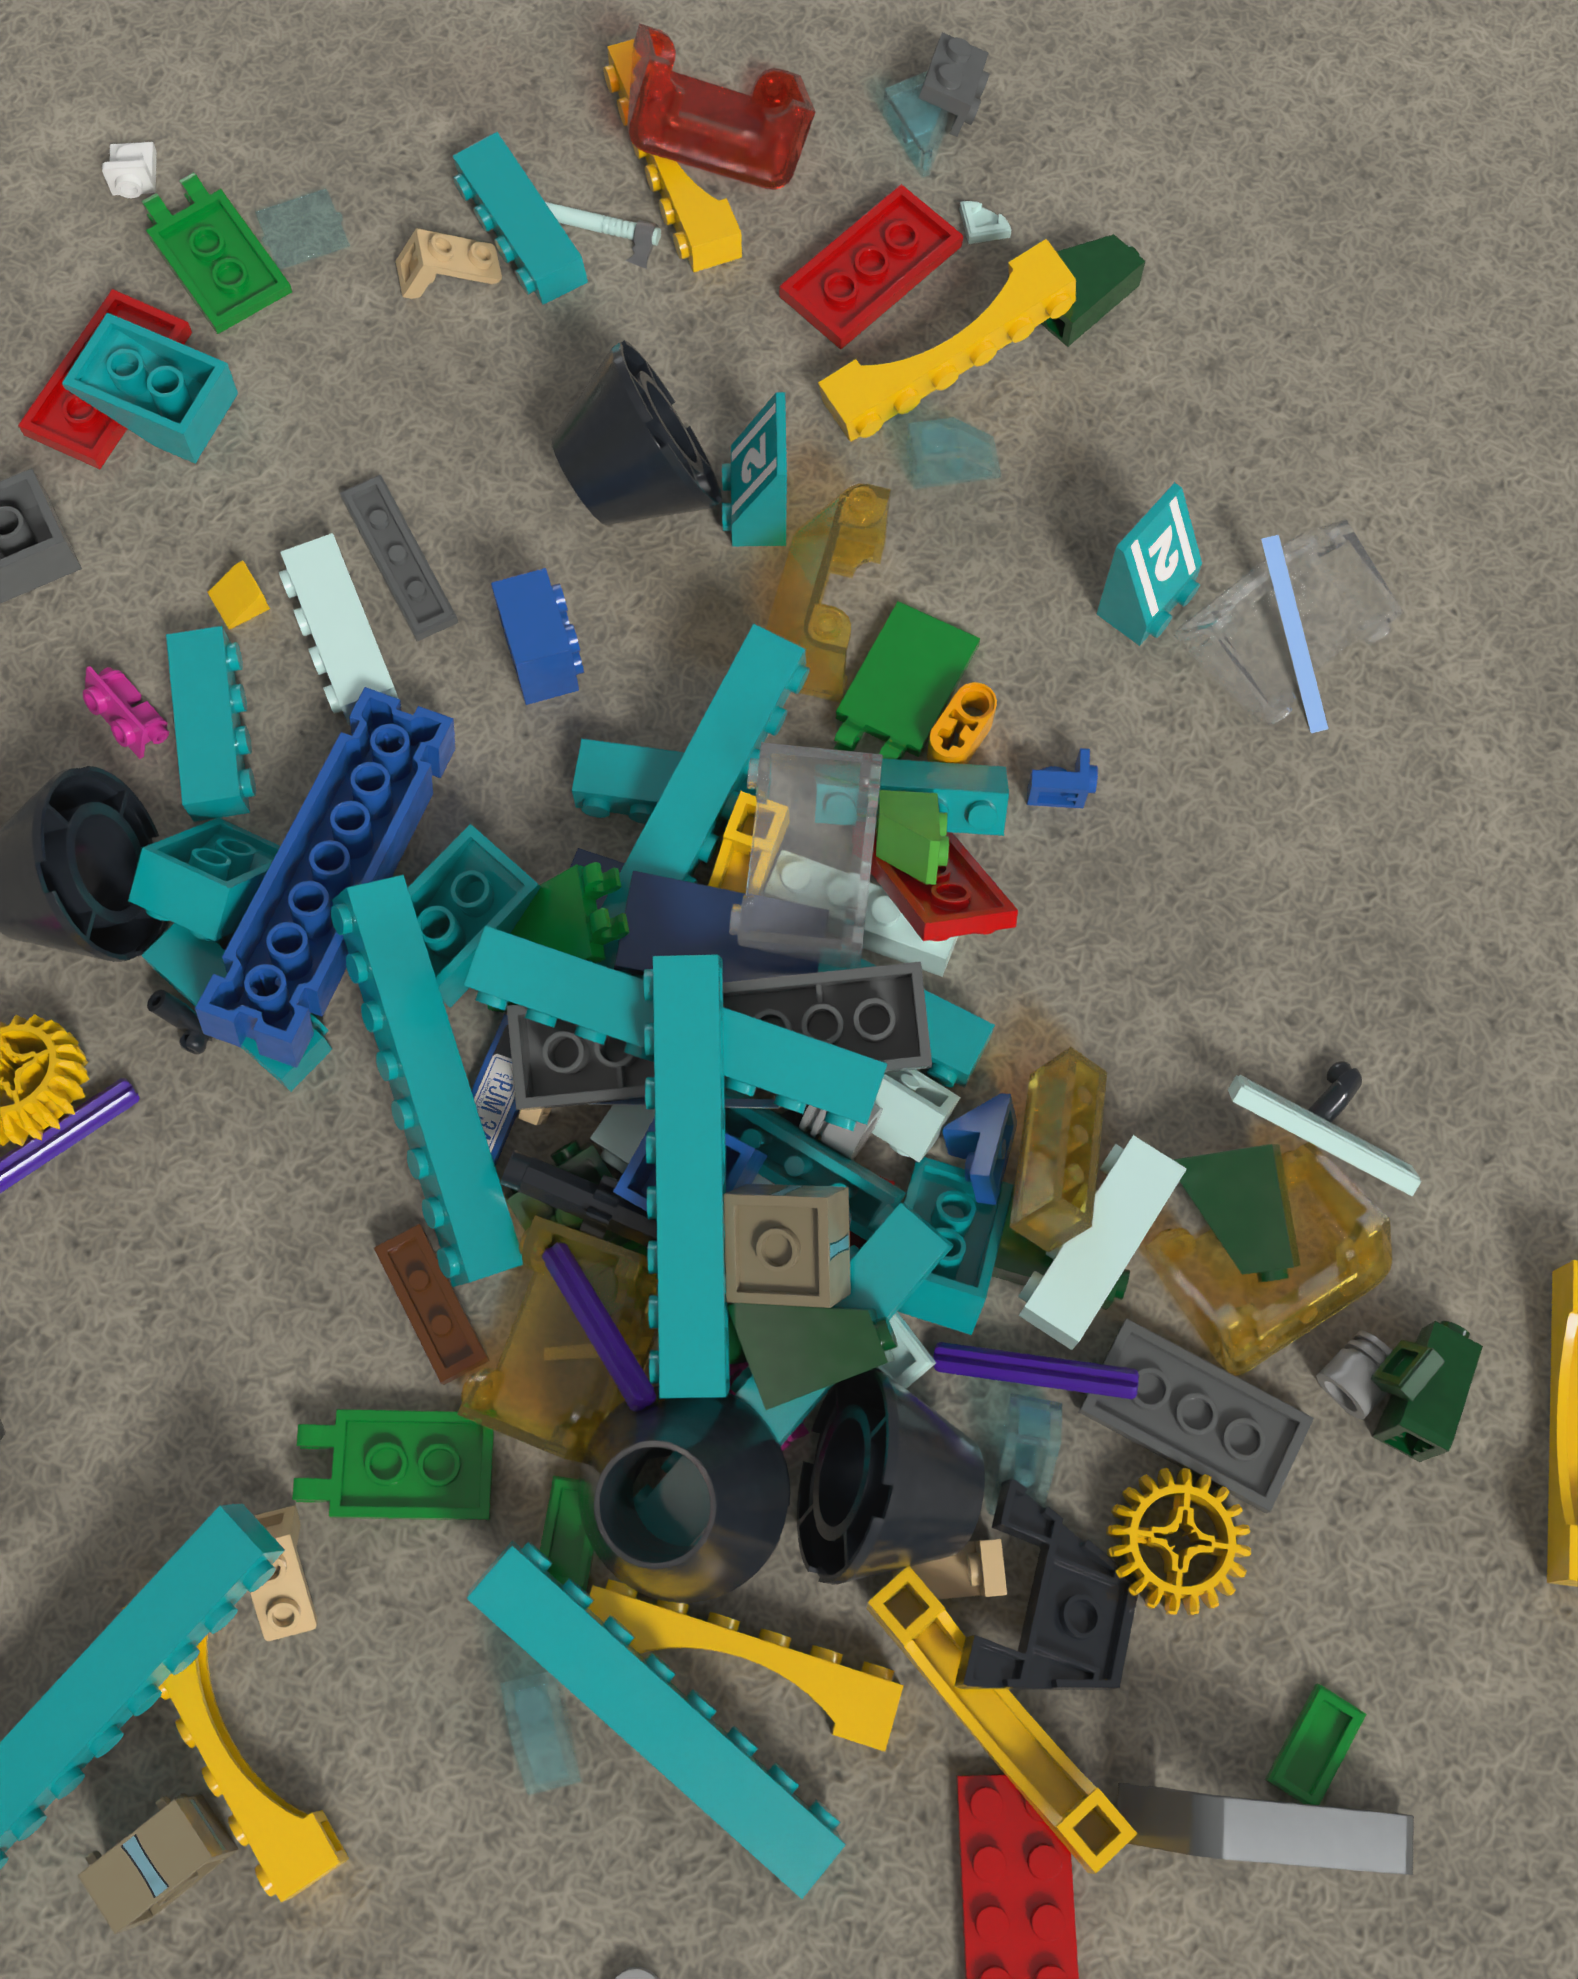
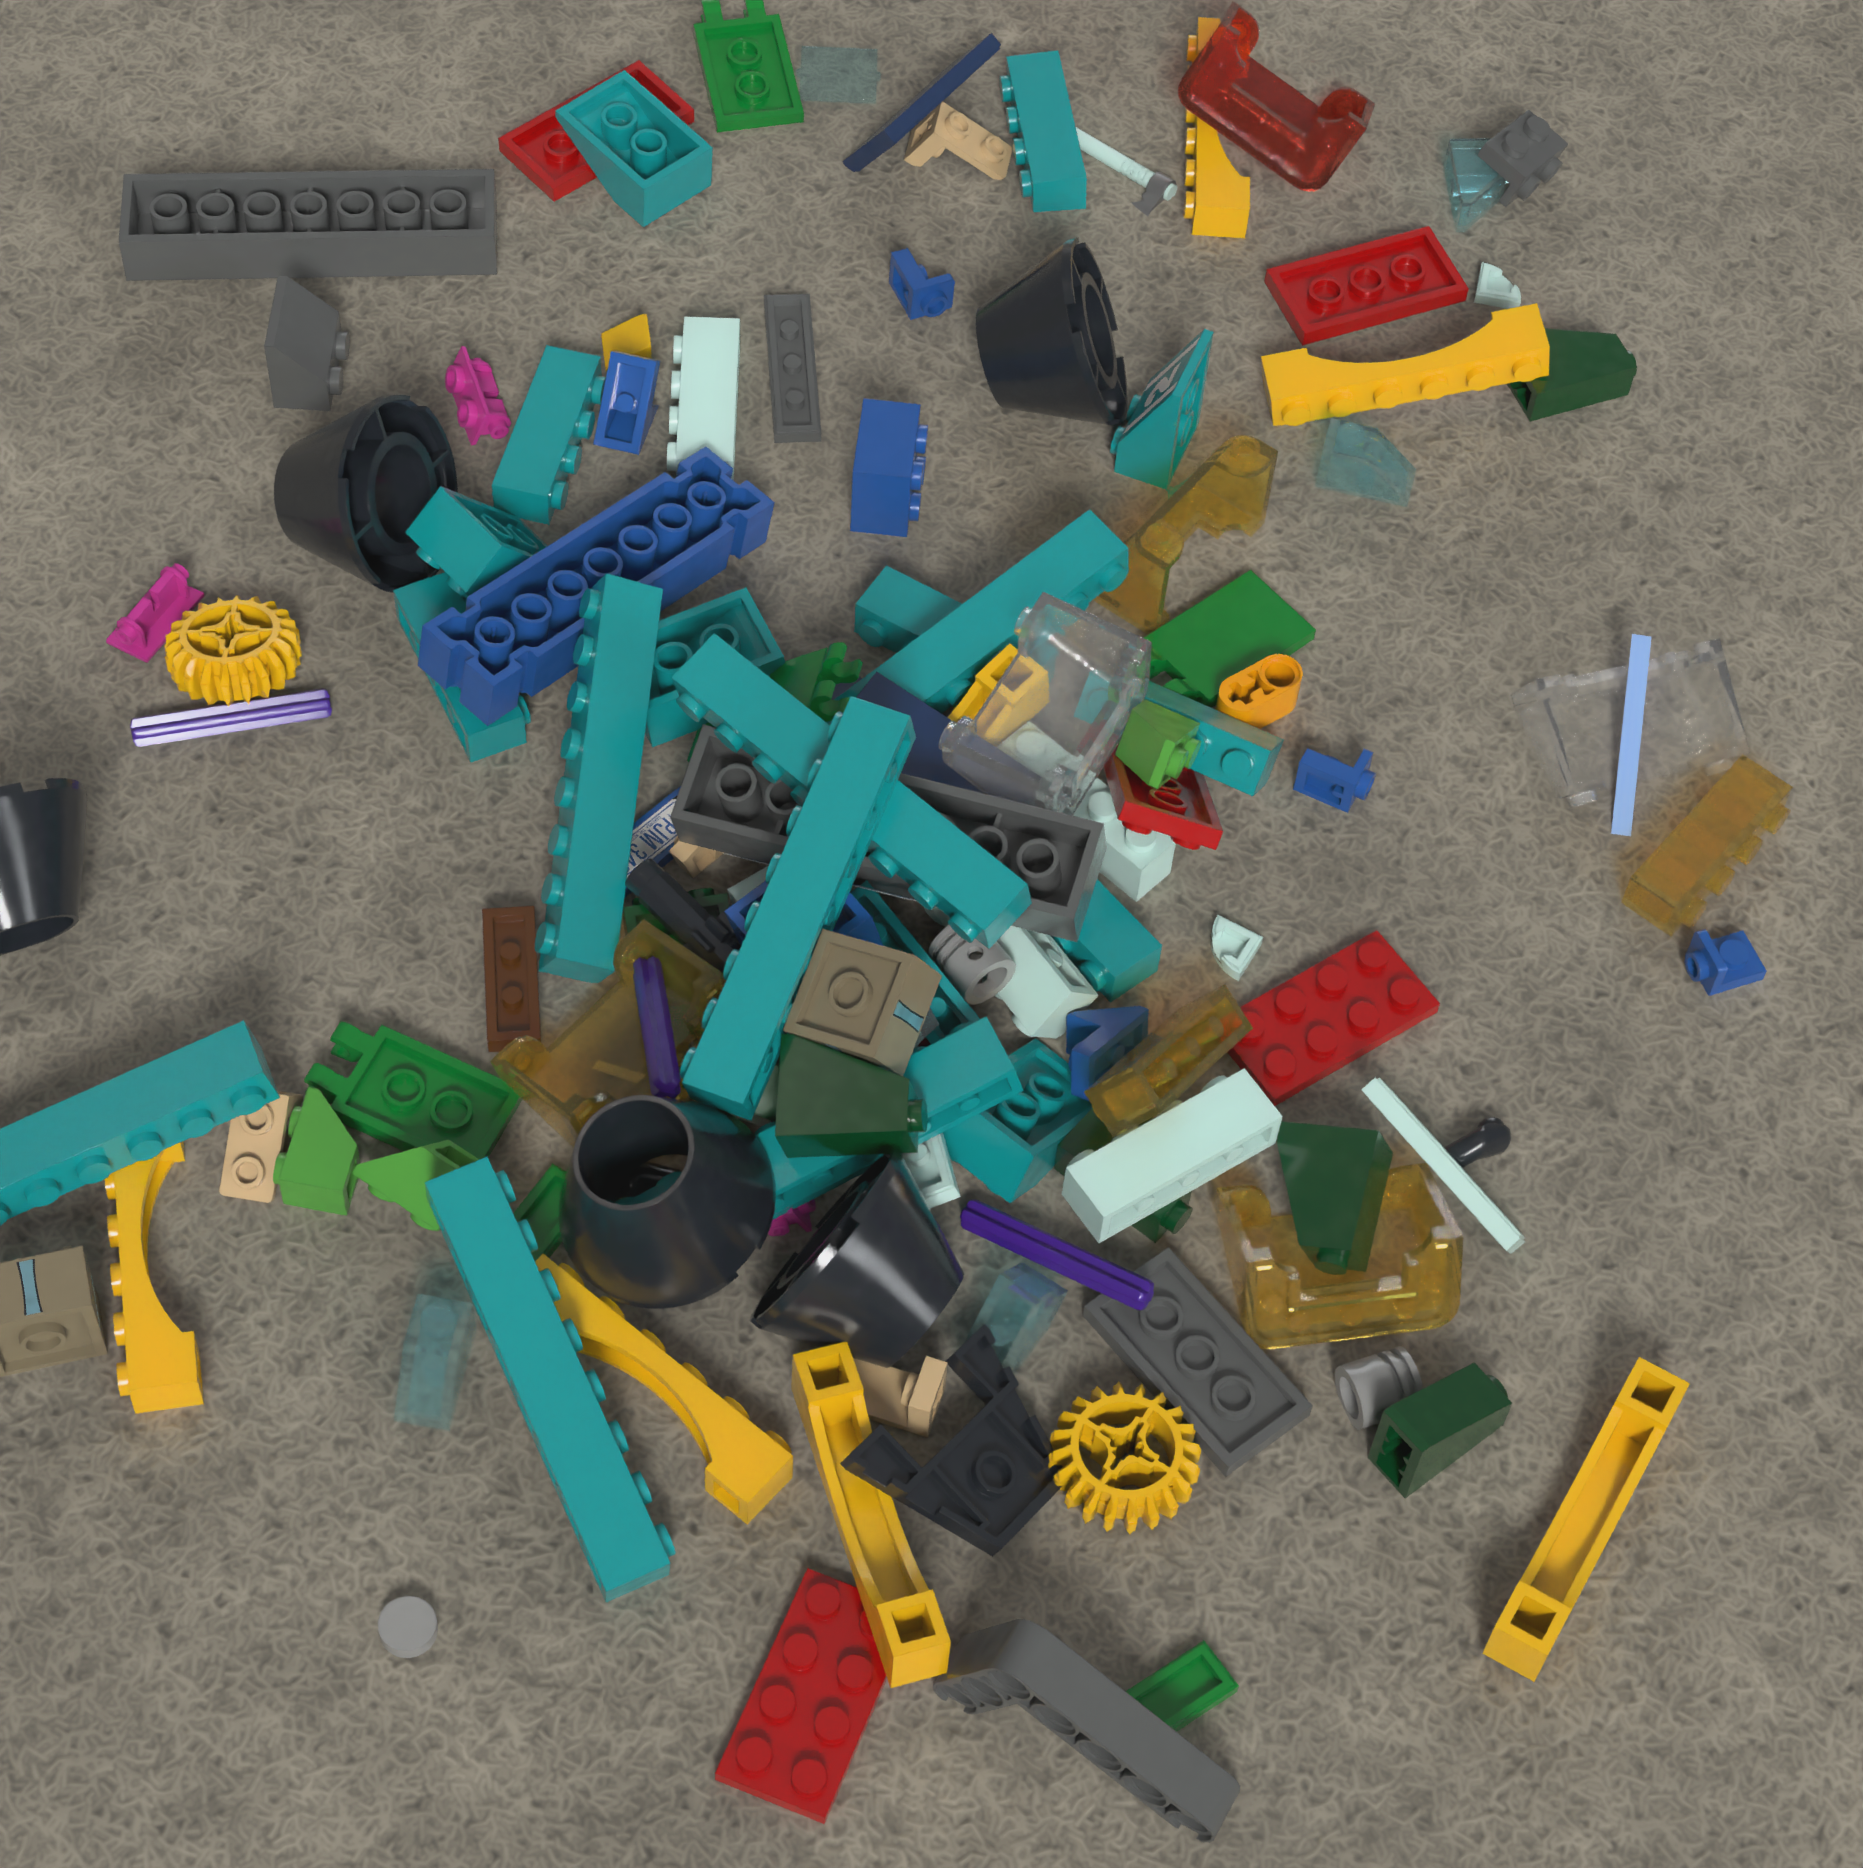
camera: 20 degrees right, 15 degrees down
black arm [147,989,213,1054] -> none
teal slope [1096,482,1202,646] -> none
dark green tile [1371,1340,1445,1401] -> none
none -> bright green slope [273,1087,360,1216]
none -> bright green slope [352,1139,479,1231]
none -> blue slope [593,350,660,455]
none -> dark blue tile [842,33,1001,172]
none -> blue bracket [889,248,955,320]
none -> red plate [1210,930,1440,1106]
none -> light aqua tile [1211,915,1263,981]
none -> clear yellow brick [1621,754,1793,937]
none -> blue bracket [1685,929,1767,996]

